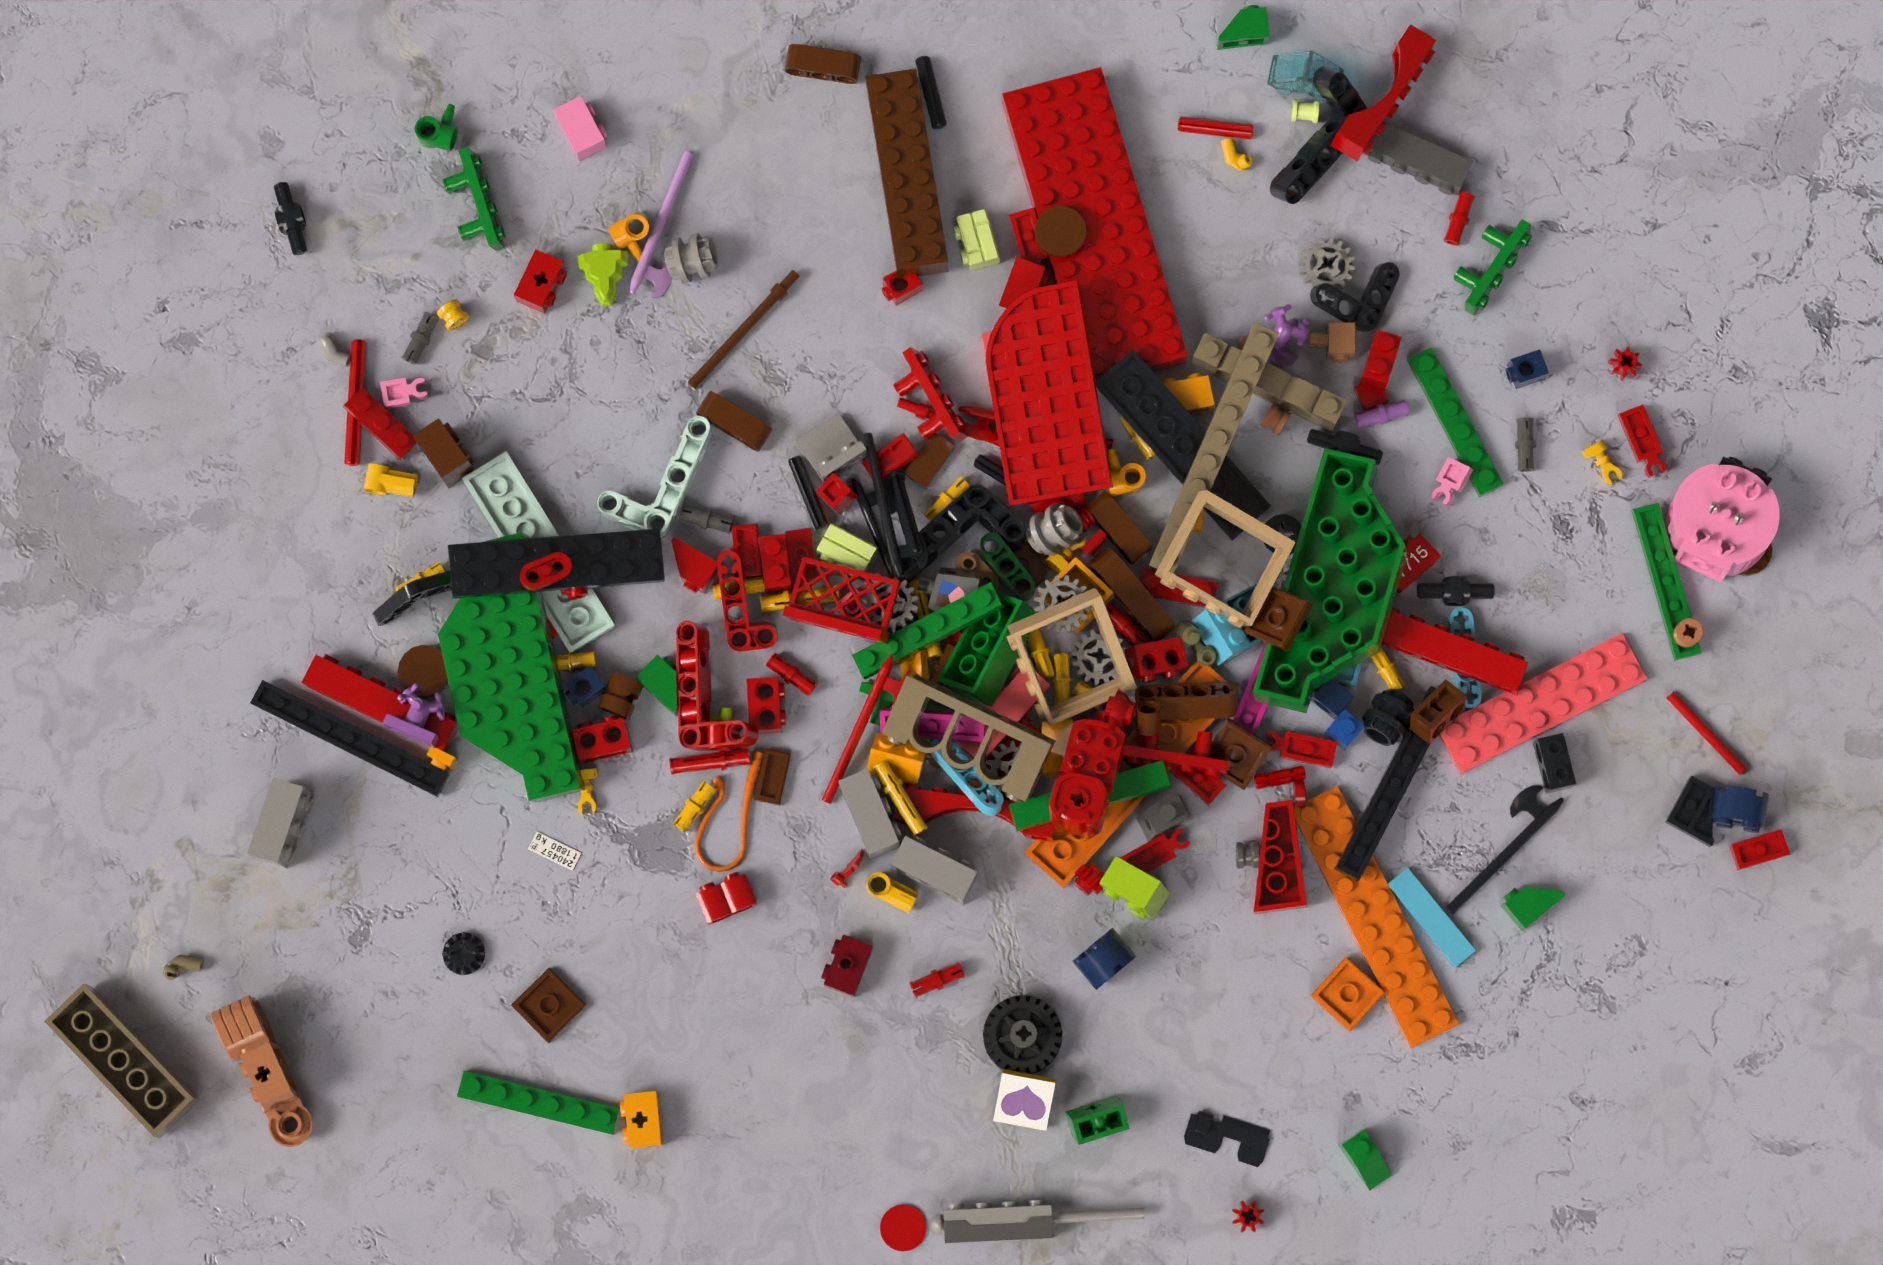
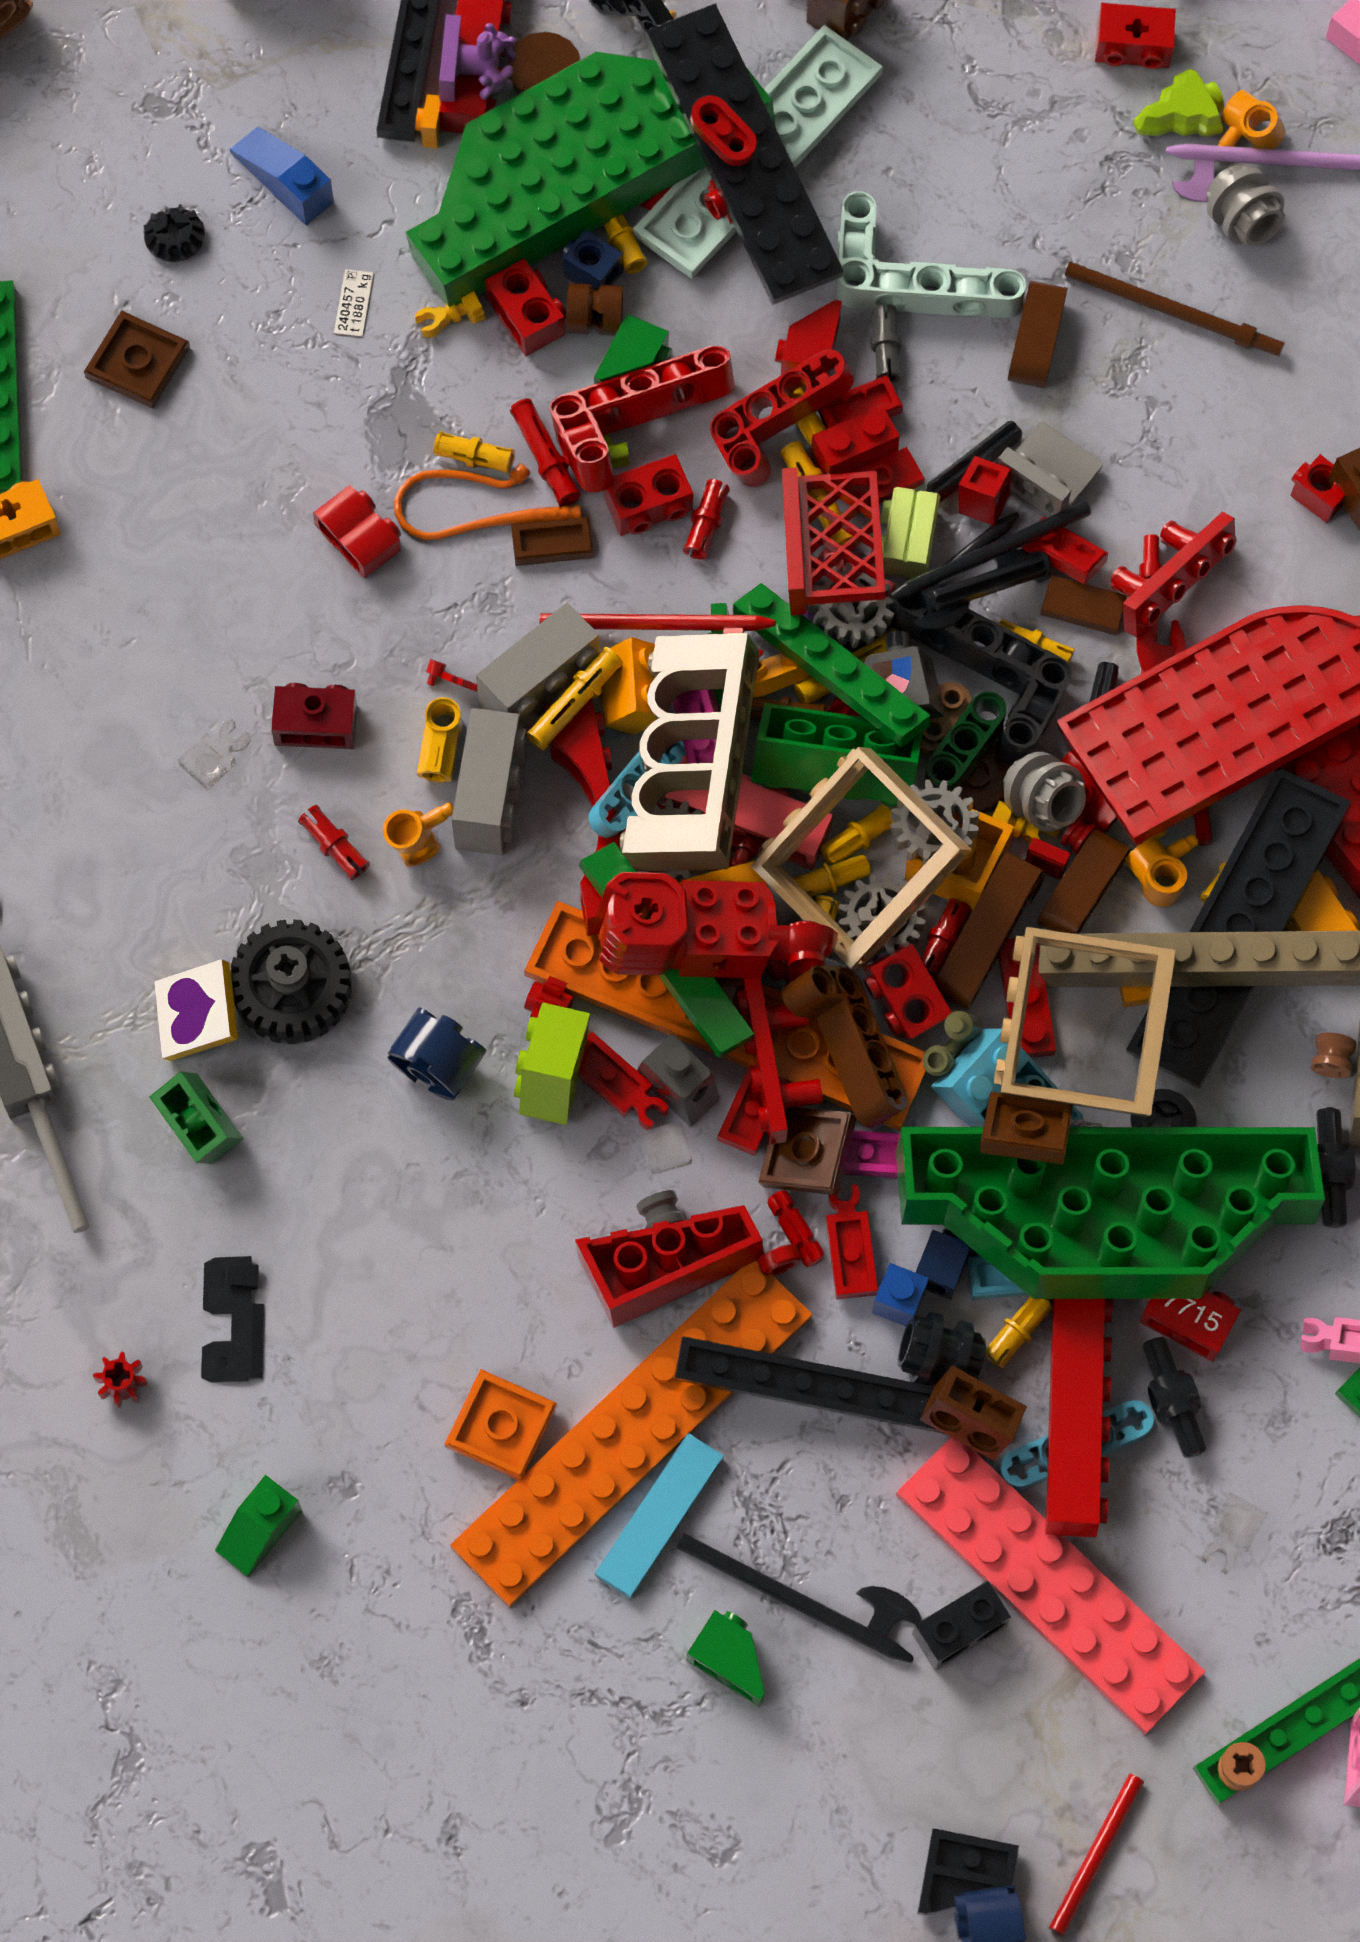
camera: 70 degrees right, 10 degrees down
none -> blue slope [230,127,334,225]
none -> light orange piece [383,802,454,867]

